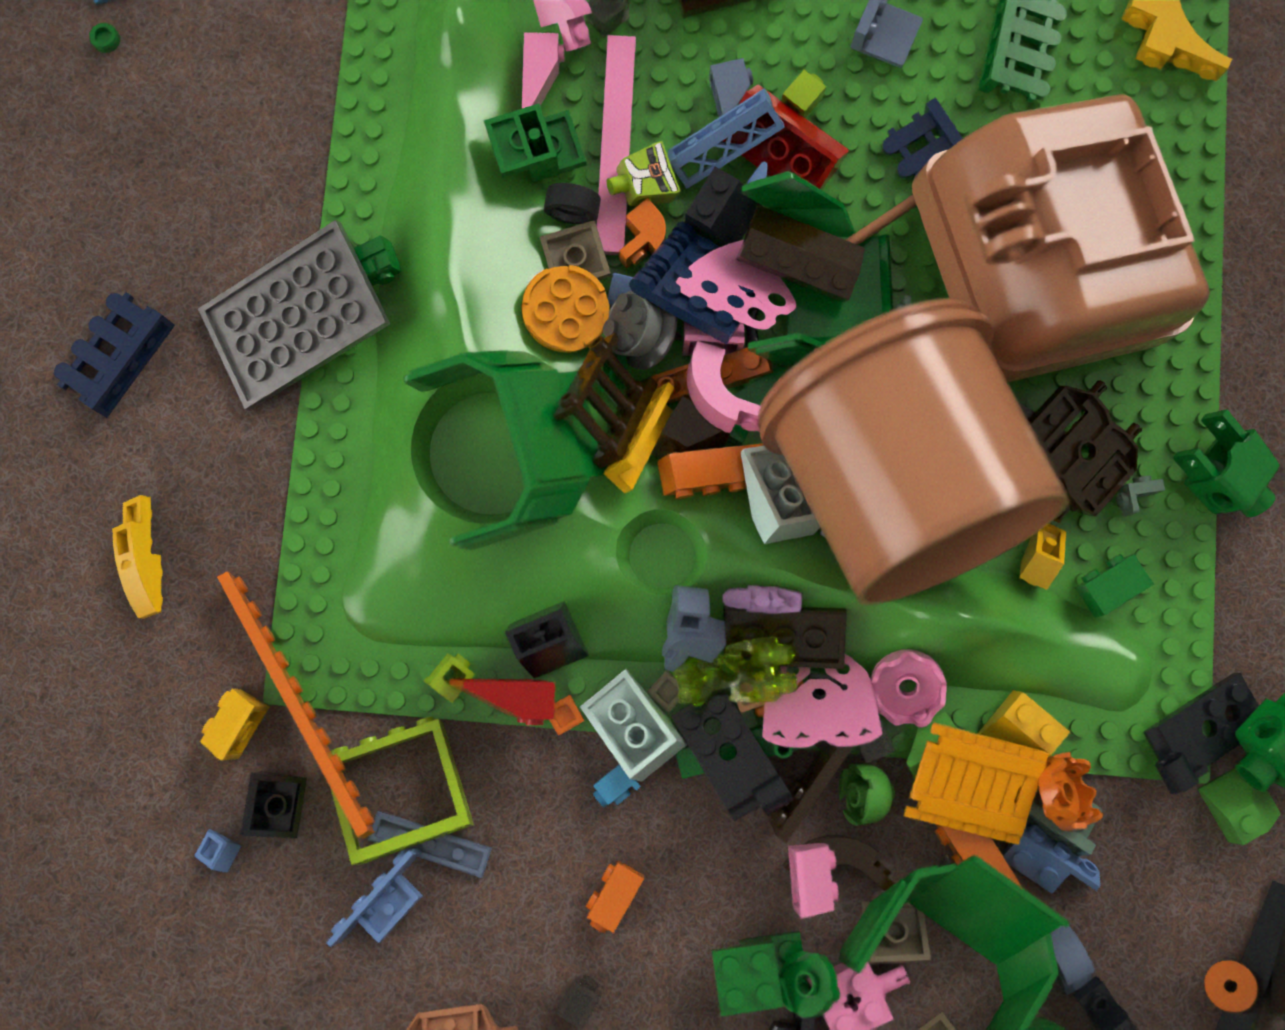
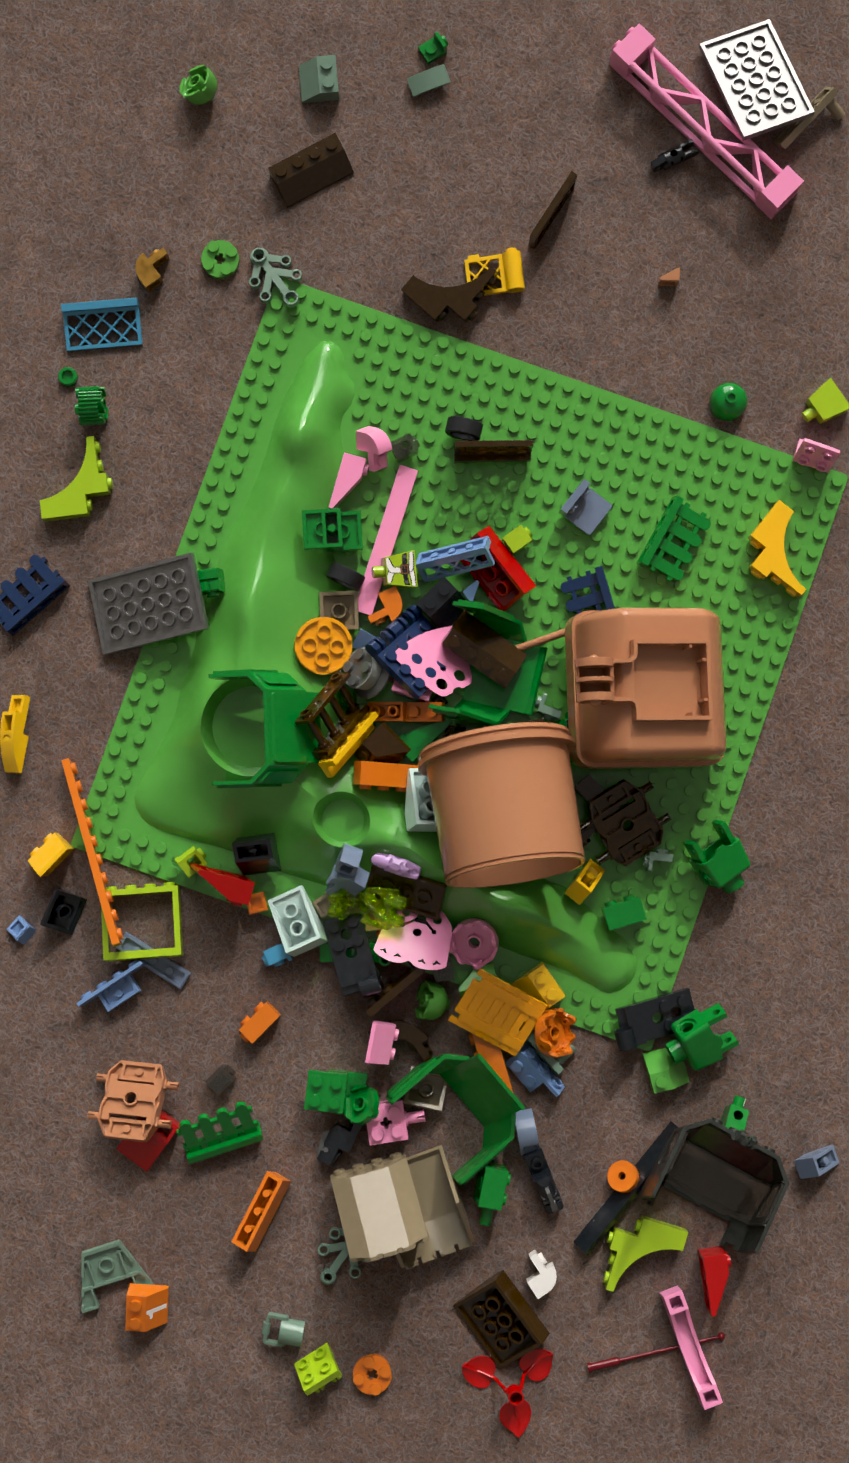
camera: 15 degrees right, 5 degrees up
bright pink arch [687,341,760,433] -> none
sand blue slope [709,58,753,117] -> none
none -> lime arch [40,436,113,522]
none -> green brick [75,386,109,426]

